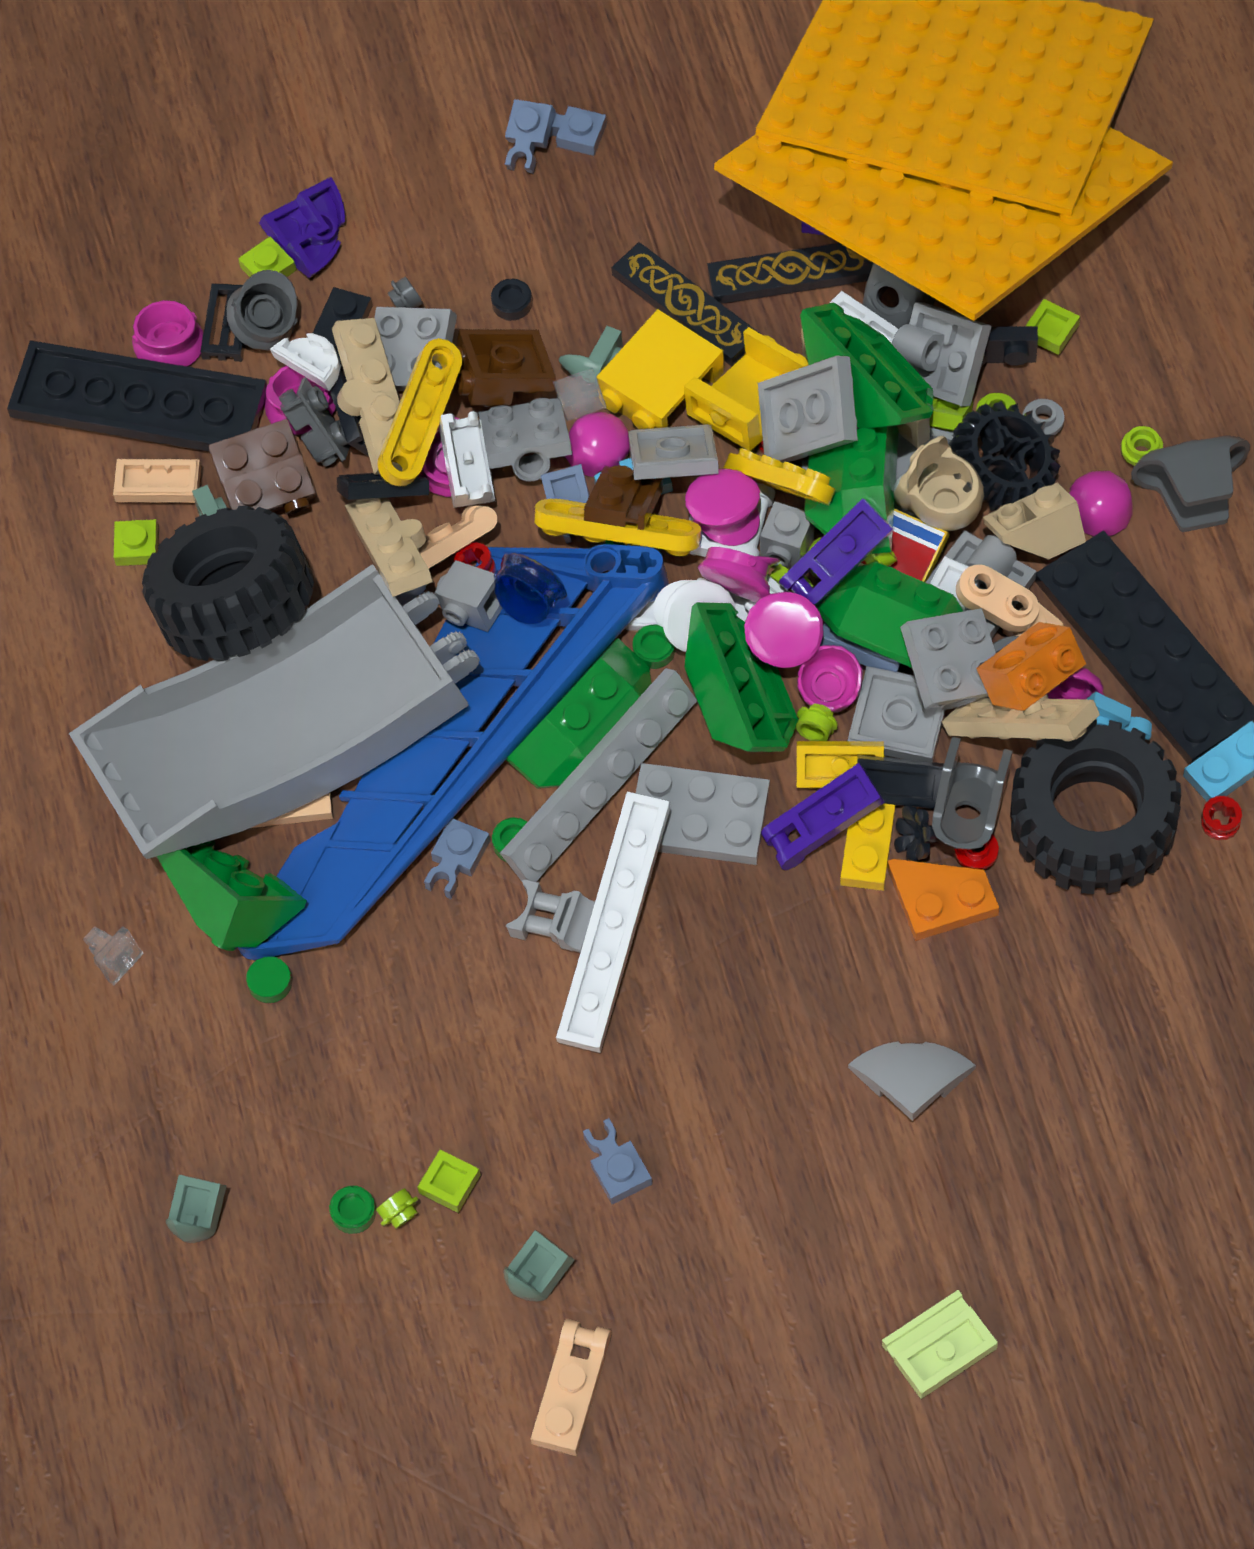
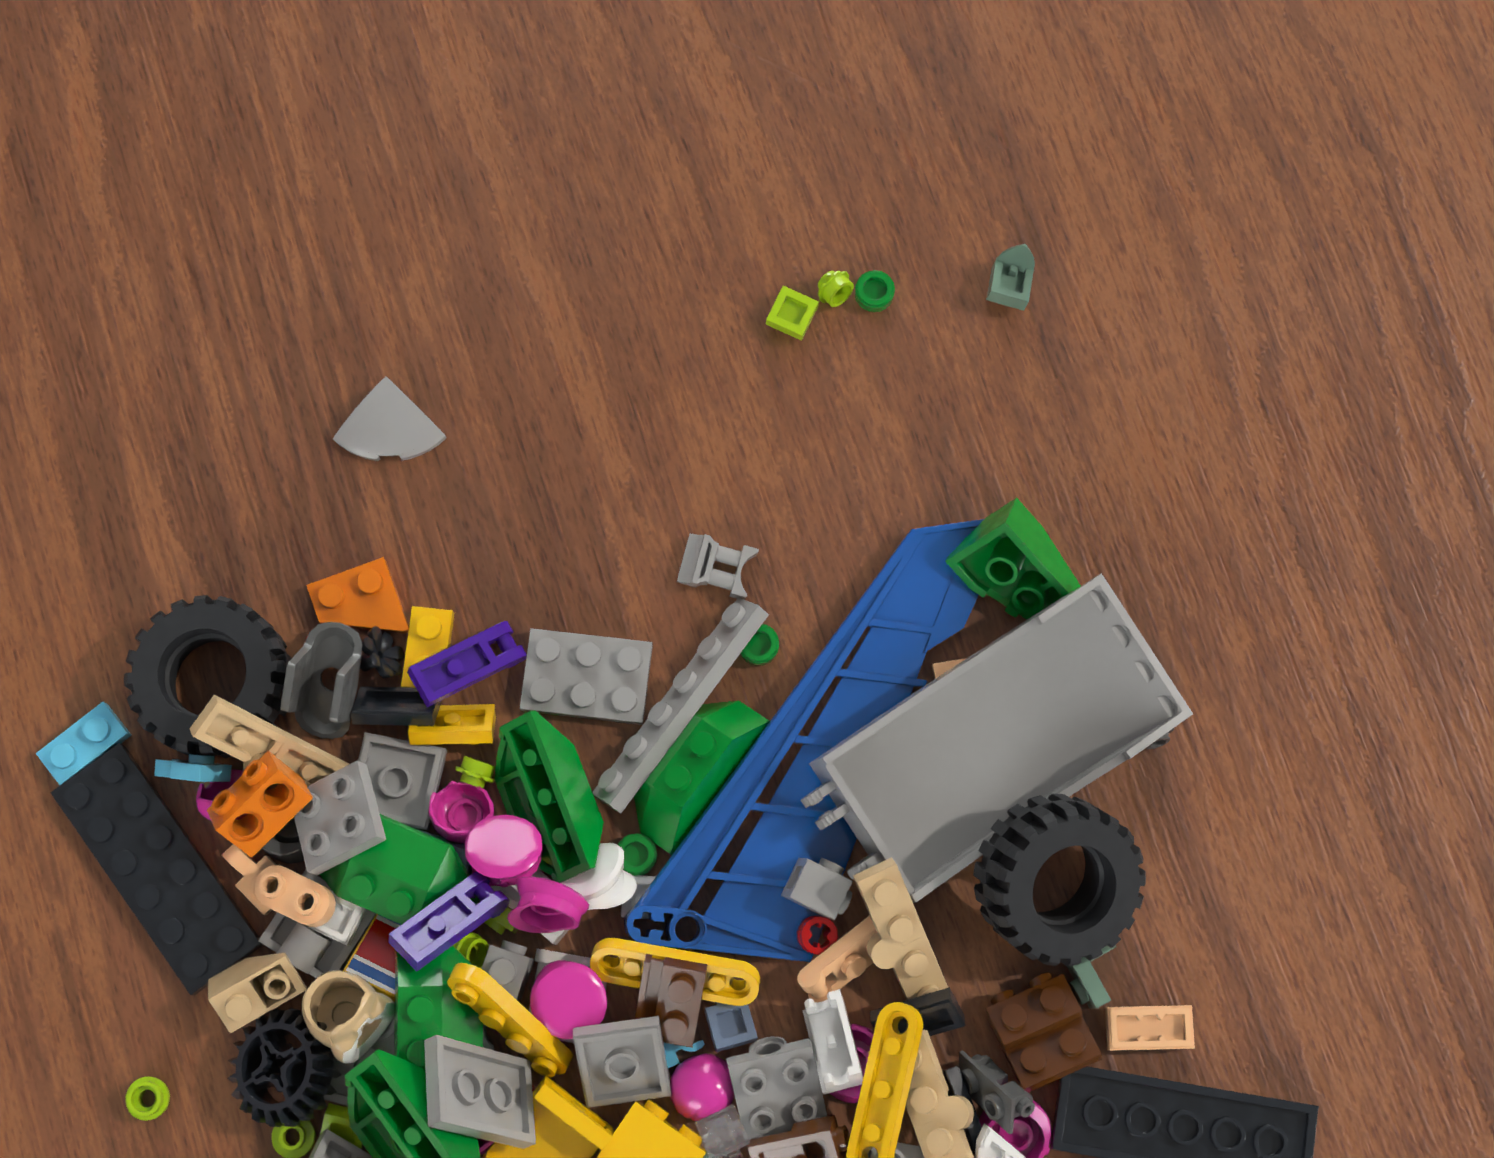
camera: 170 degrees right, 15 degrees up
clear brick [83,926,143,985] -> none
lime plate [114,519,159,566] -> none
green tile [246,956,292,1003] -> none
sand blue plate [424,818,491,899] -> none
clear blue piece [493,553,567,624] -> none
sand green plate [503,1230,575,1301] -> none
light nougat plate [531,1319,611,1456] -> none
white plate [556,792,671,1053] -> none
sand blue plate [583,1118,652,1205] -> none
yellowish green plate [882,1290,998,1399] -> none
light grey plate [1023,399,1064,435] -> none
dark pink hair [1069,470,1133,536] -> none
dark grey piece [1131,435,1250,532] -> none
red bush [1201,796,1242,840] -> none

